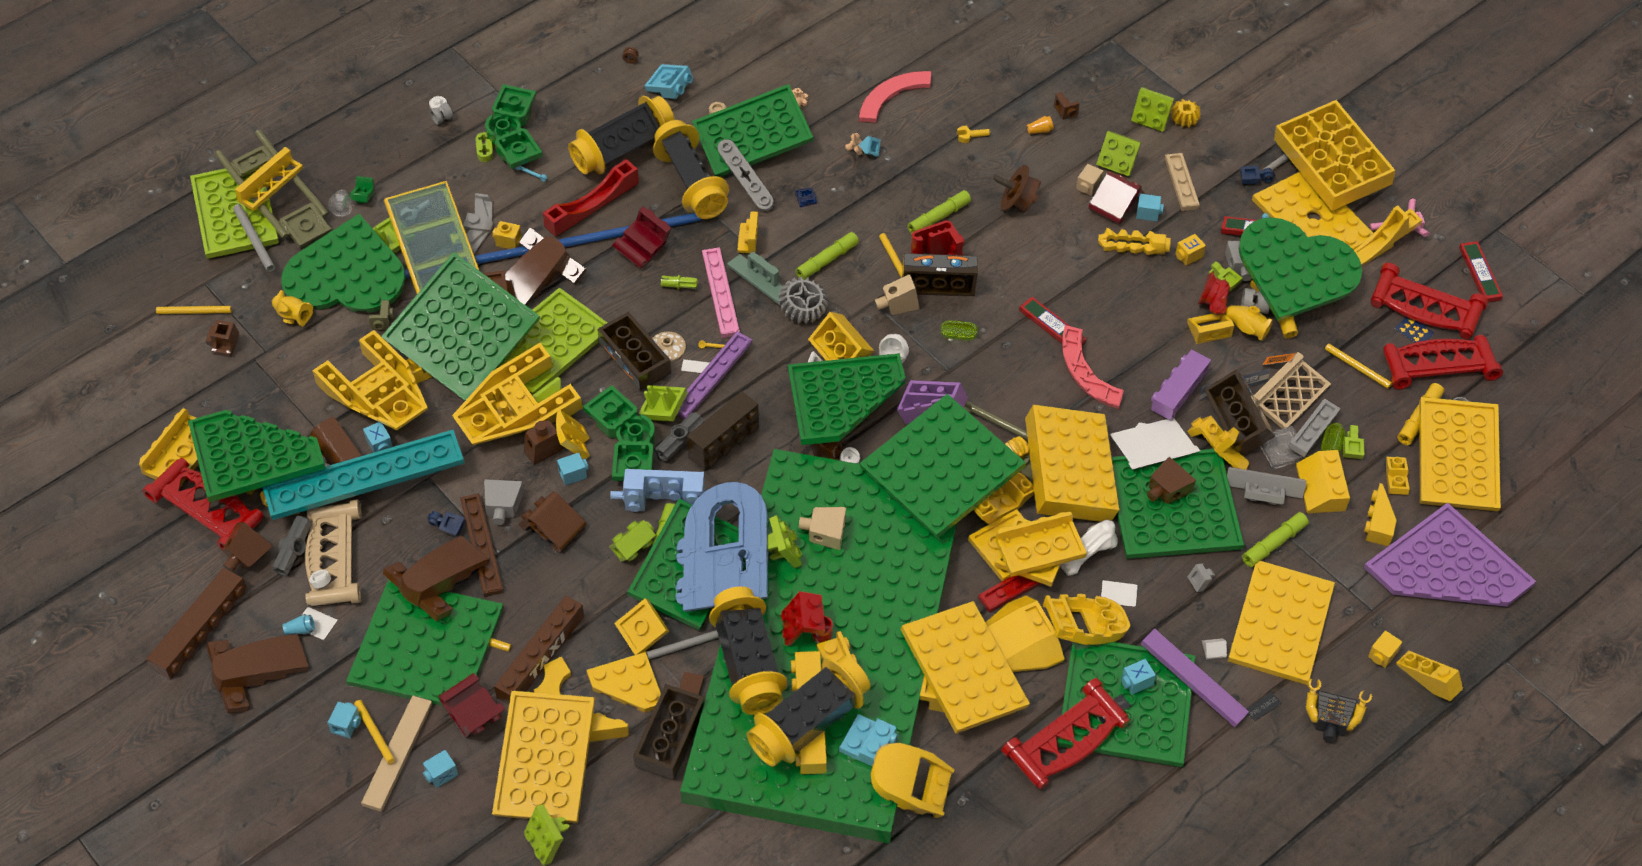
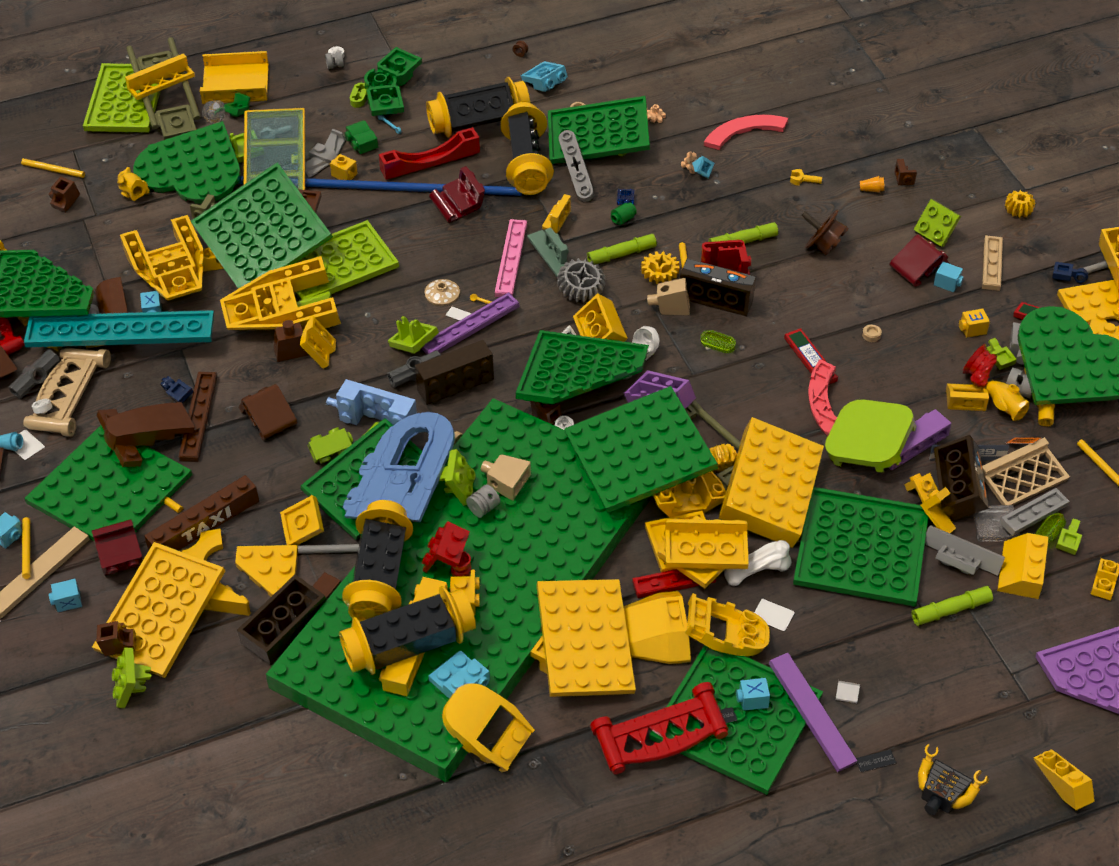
camera: 20 degrees right, 5 degrees down
light grey piece [233,204,275,272] -> none
light grey torso [484,479,524,525] -> none
reddish brown slope [505,228,587,306] -> none
medium azure brick [557,453,589,486] -> none
green plate [583,385,655,481] -> none
dark brown brick [597,312,671,391] -> none
lime axle [661,275,698,290] -> none
tan brick [1076,164,1103,196] -> none
yellow sword [1098,228,1171,255] -> none
white sticker [1110,417,1200,469] -> none
lime plate [1131,87,1174,132] -> none
reddish brown torso [1147,457,1196,504] -> none
light grey tile [1187,564,1215,592] -> none
yellow plate [1228,561,1335,685] -> none
yellow slope [1364,483,1396,546] -> none
yellow brick [1368,630,1402,668] -> none
none -> reddish brown brick [96,621,136,656]
none -> yellow panel [200,51,269,104]
none -> green brick [344,120,379,154]
none -> light grey piece [466,484,500,518]
none -> green brick [611,203,637,225]
none -> yellow gear [641,251,680,284]
none -> lime tile [825,400,916,472]
none -> tan tile [862,324,882,342]

